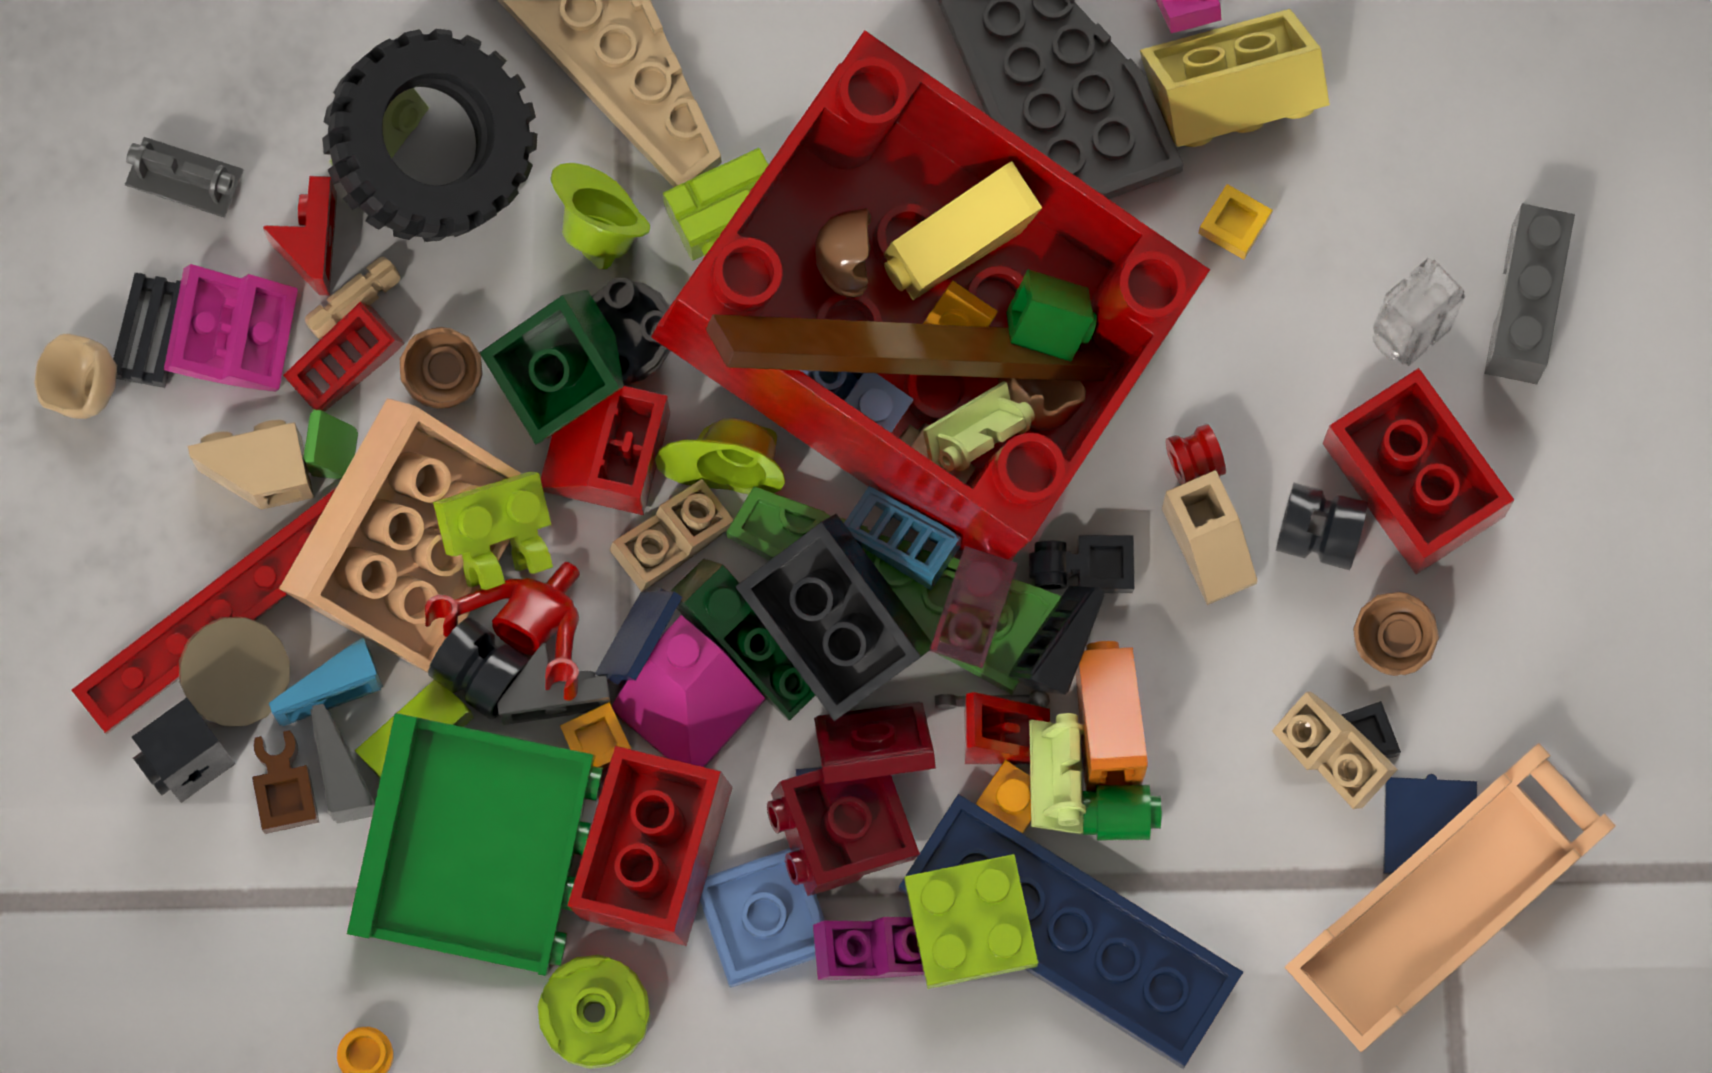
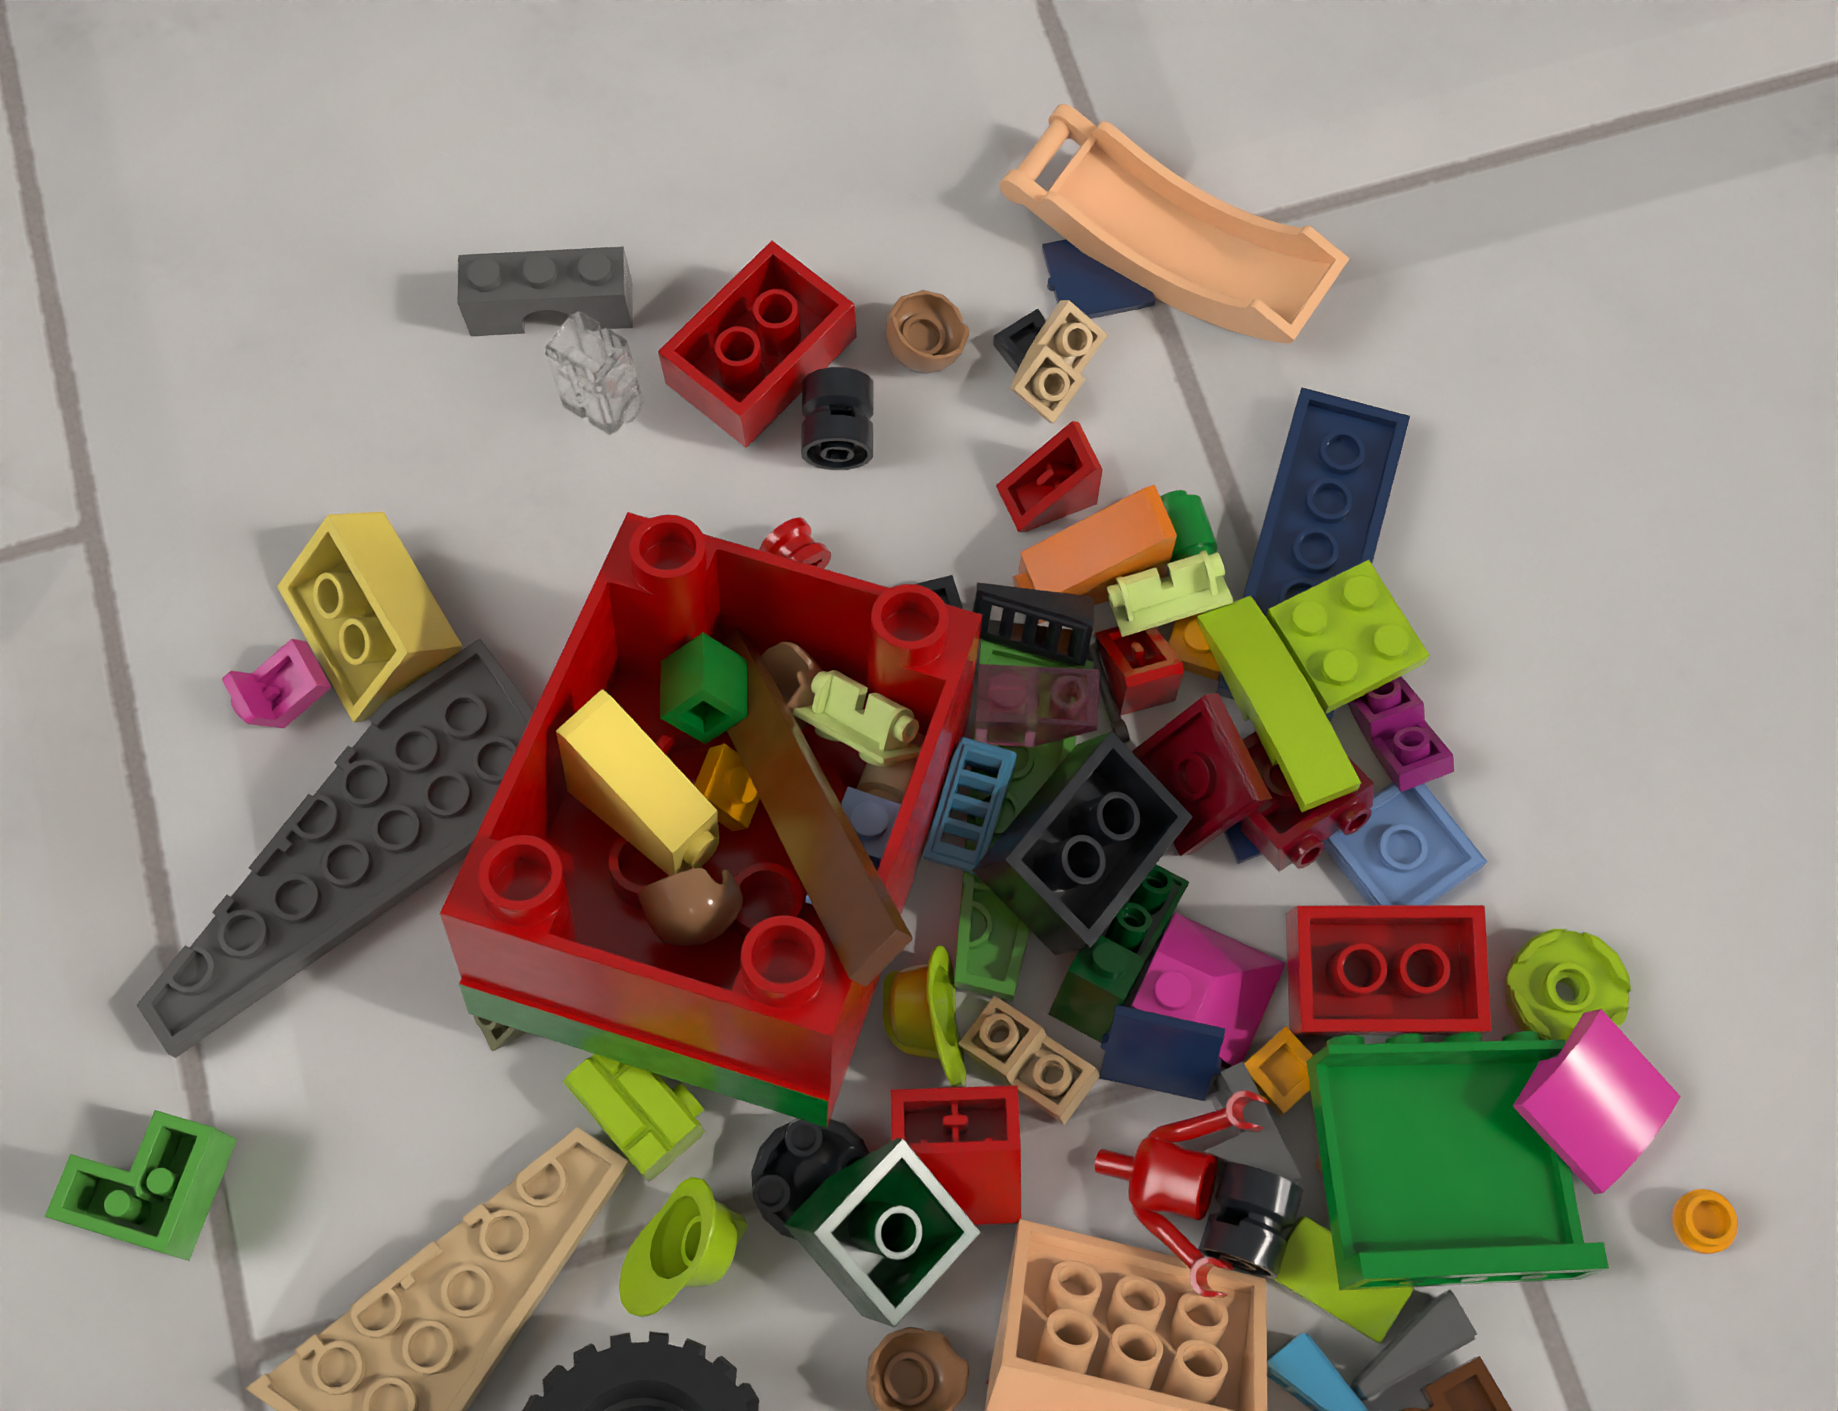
camera: 105 degrees left, 5 degrees down
lime plate [433,471,553,590] -> none
tan slope [1162,470,1258,605] -> none
yellow plate [1198,184,1273,260] -> none
none -> red slope [996,421,1103,532]
none -> lime slope [1196,595,1361,812]
none -> dark pink slope [1513,1009,1681,1194]

